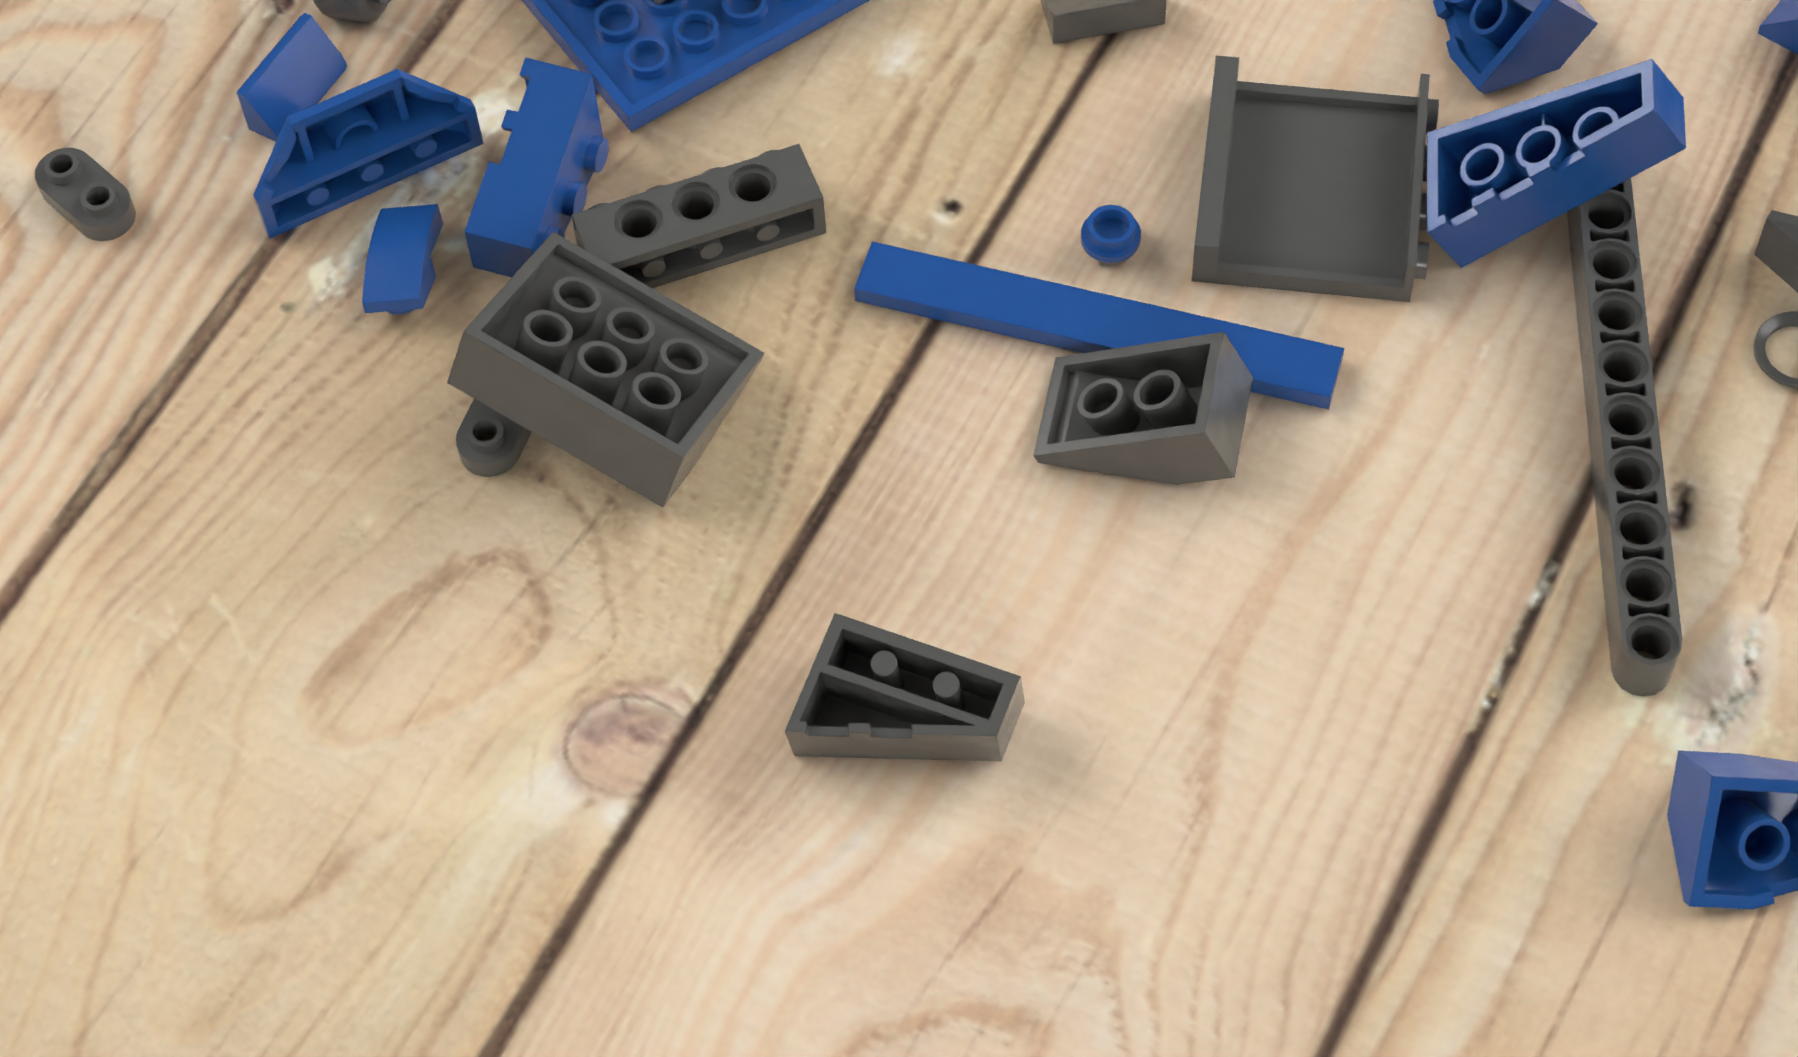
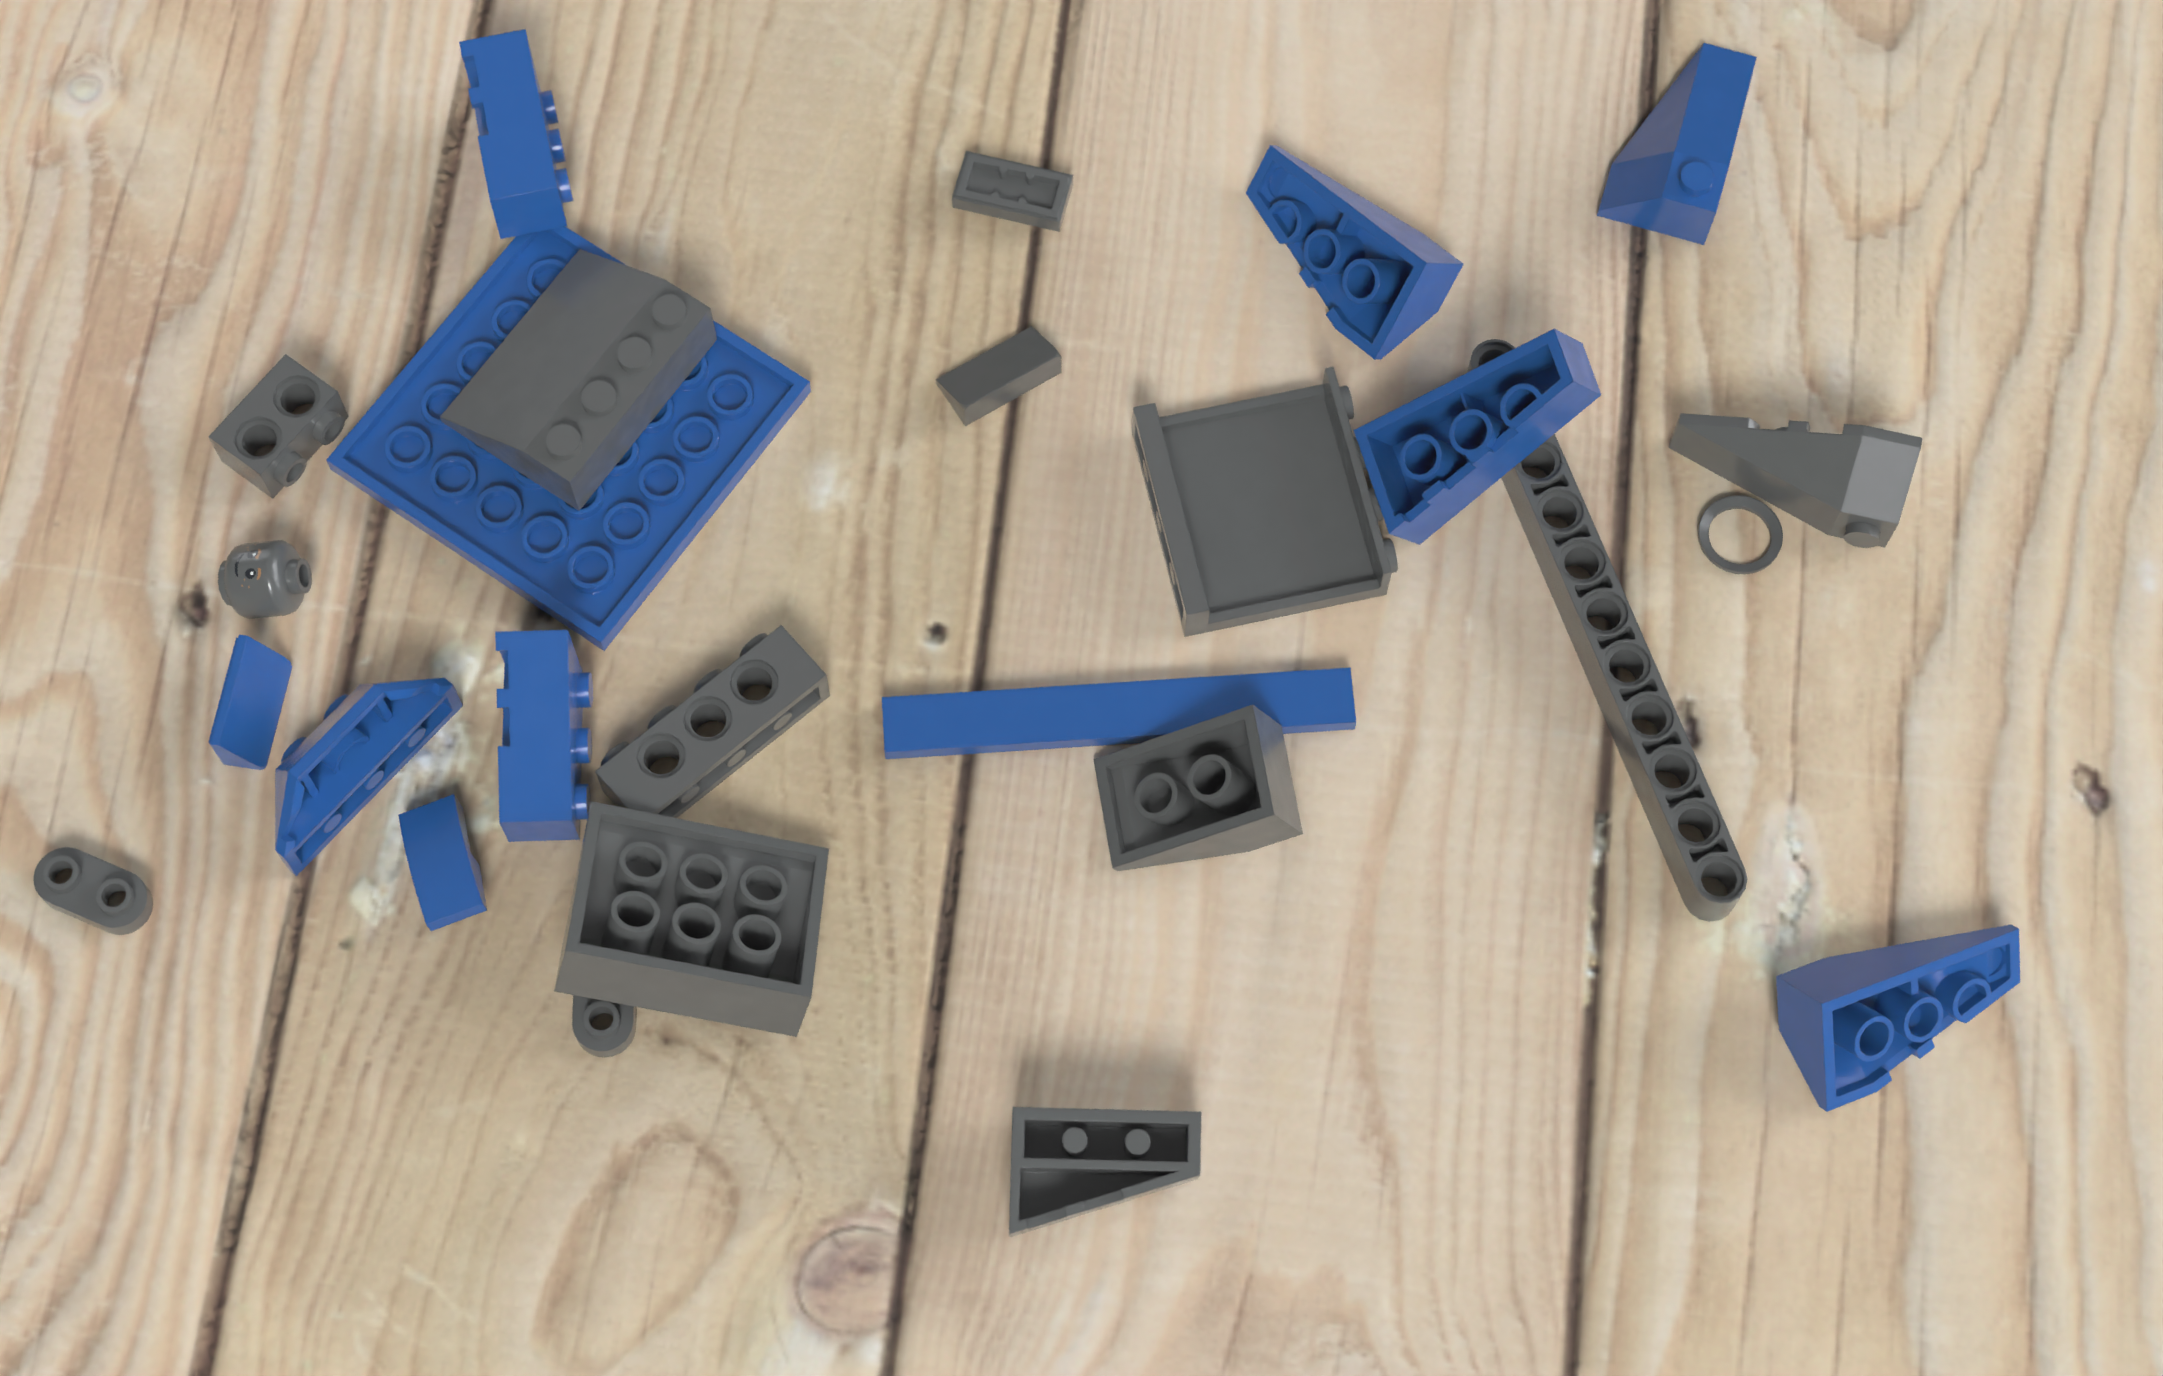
camera: 25 degrees left, 10 degrees up
blue plate [1081,205,1141,263] -> none

